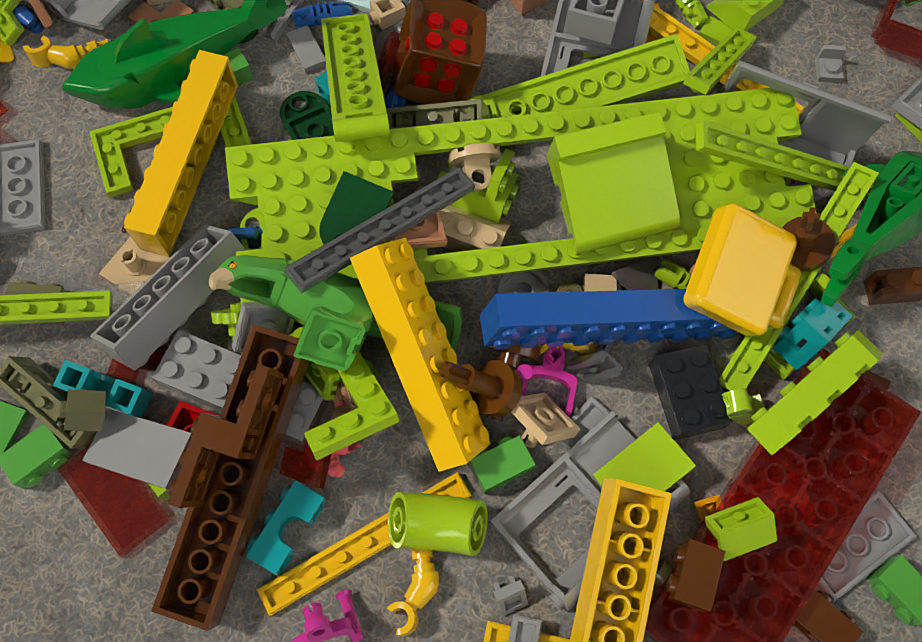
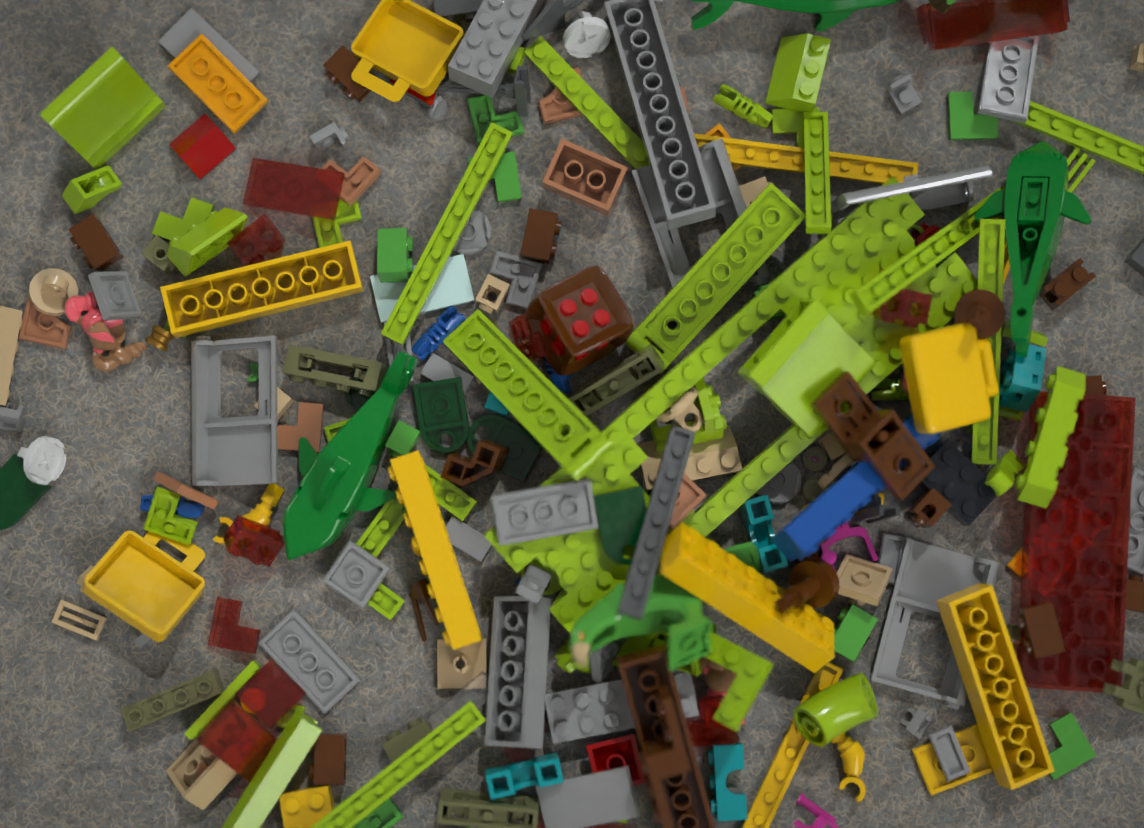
camera: 30 degrees left, 15 degrees up
olive brick [59,389,106,432] -> none
lime tile [593,422,696,492] -> none
lime panel [705,497,777,561] -> none
none -> clear red brick [223,515,284,567]
none -> light grey tile [322,541,391,609]
none -> dark green tile [413,377,470,453]
none -> reddish brown brick [441,439,509,486]
none -> light grey tile [446,516,492,562]
none -> light grey tile [491,478,598,546]
none -> light grey bracket [516,564,551,604]
none -> teal arch [740,495,788,573]
none -> reddish brown bracket [810,372,935,500]
none -> clear red brick [872,289,933,328]
none -> reddish brown brick [905,488,951,528]
none -> bright green tile [947,92,999,141]

